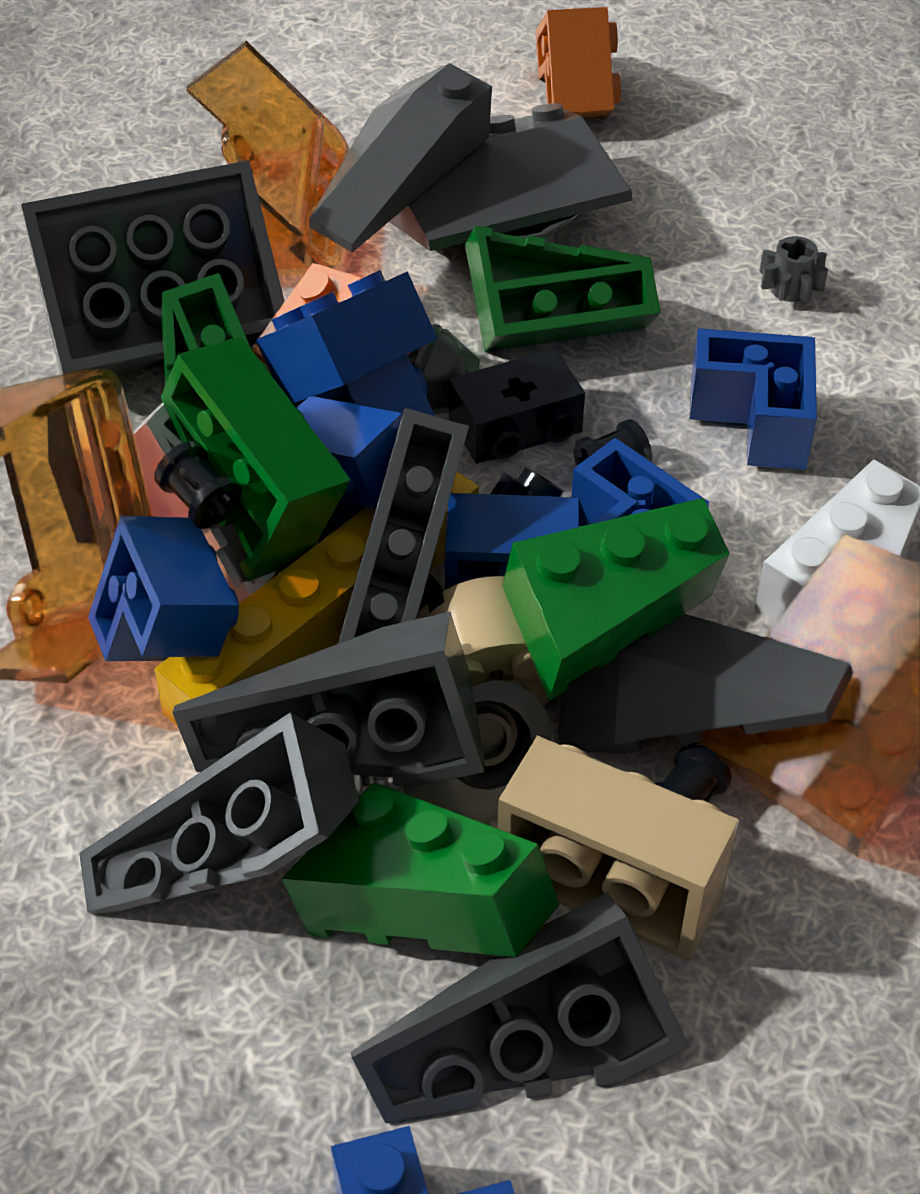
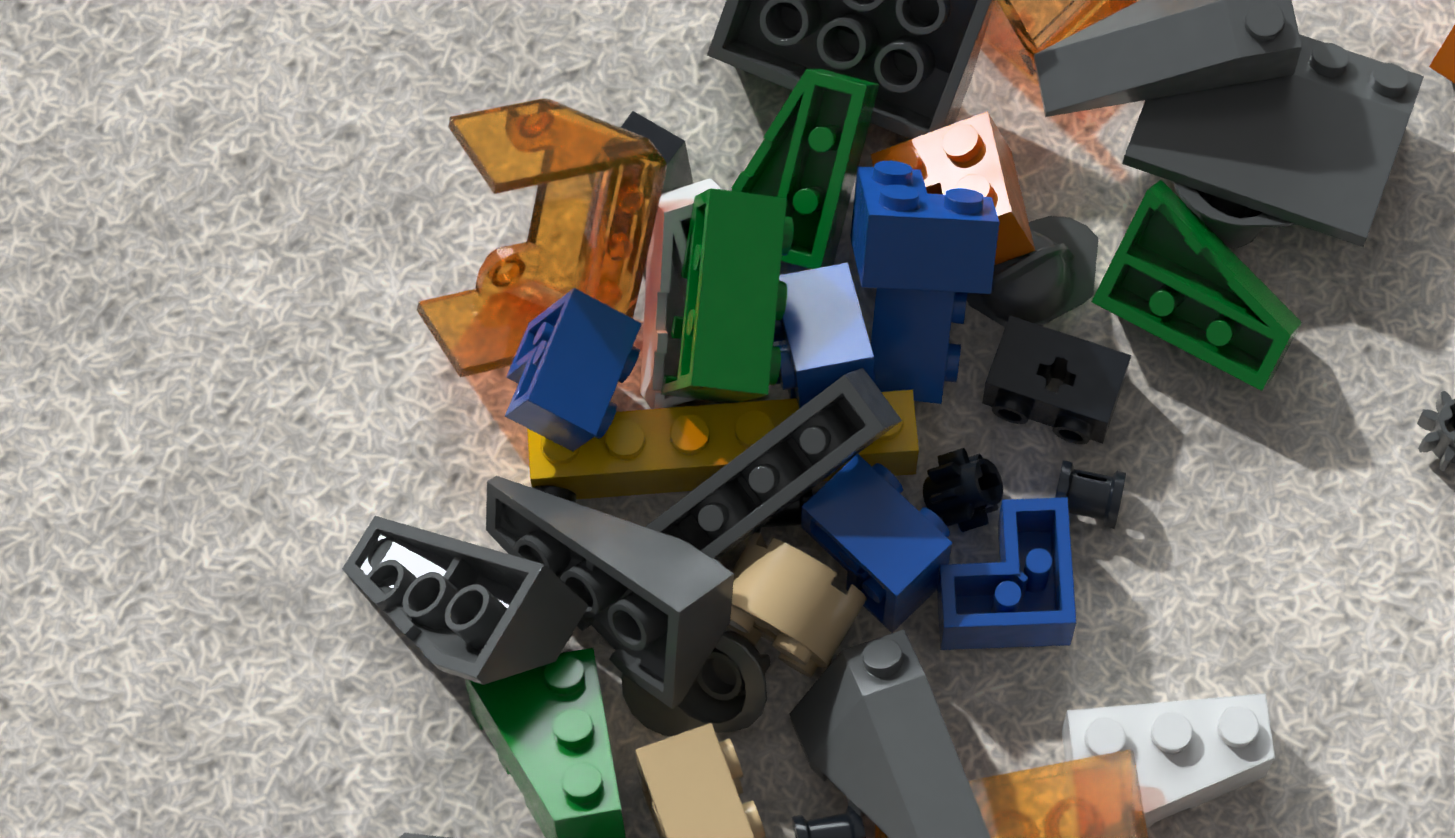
camera: 45 degrees right, 20 degrees up
black bush [154,441,242,529] -> none
green wedge [502,498,730,701] -> none
blue brick [689,328,817,470] -> none

